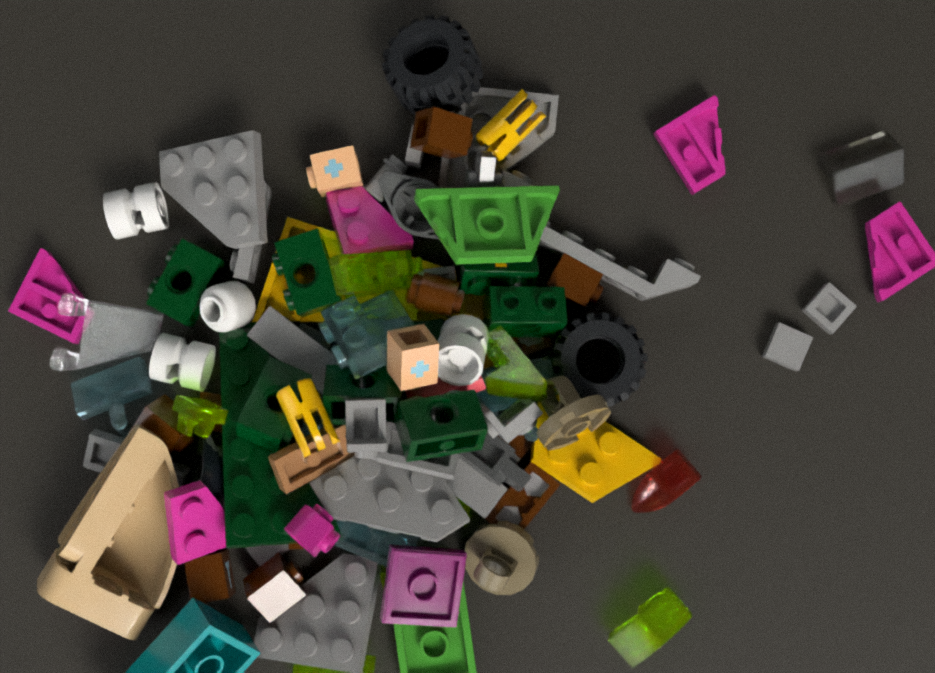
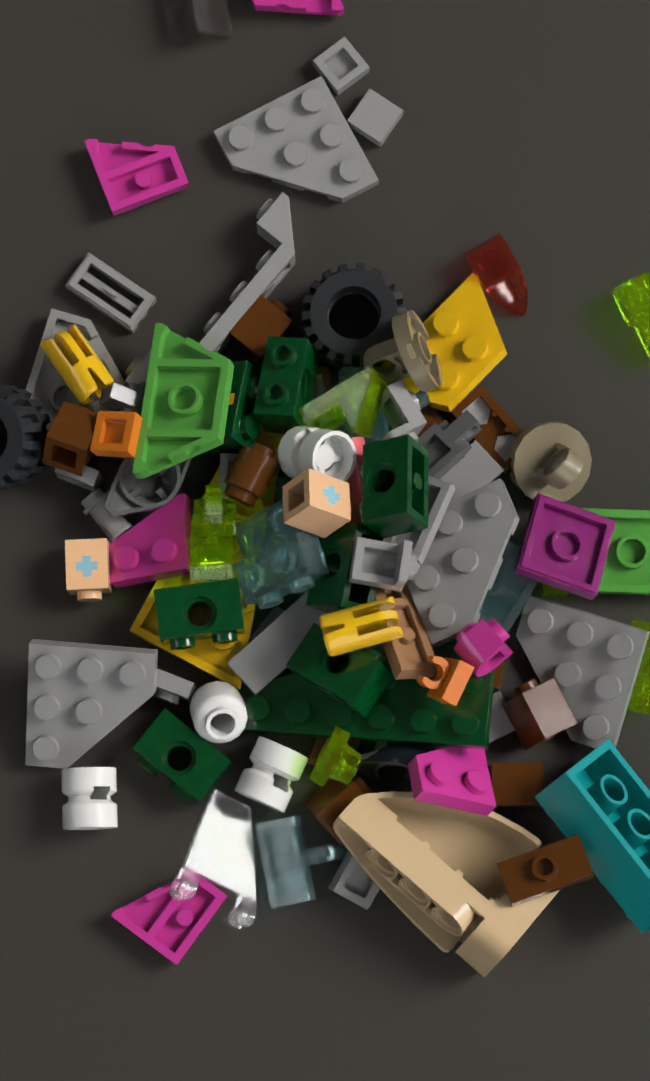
camera: 80 degrees left, 5 degrees down
none -> light grey tile [65,253,157,333]
none -> orange tile [90,411,143,458]
none -> light grey plate [214,76,379,203]
none -> orange tile [416,655,475,706]
none -> reddish brown plate [497,834,594,907]

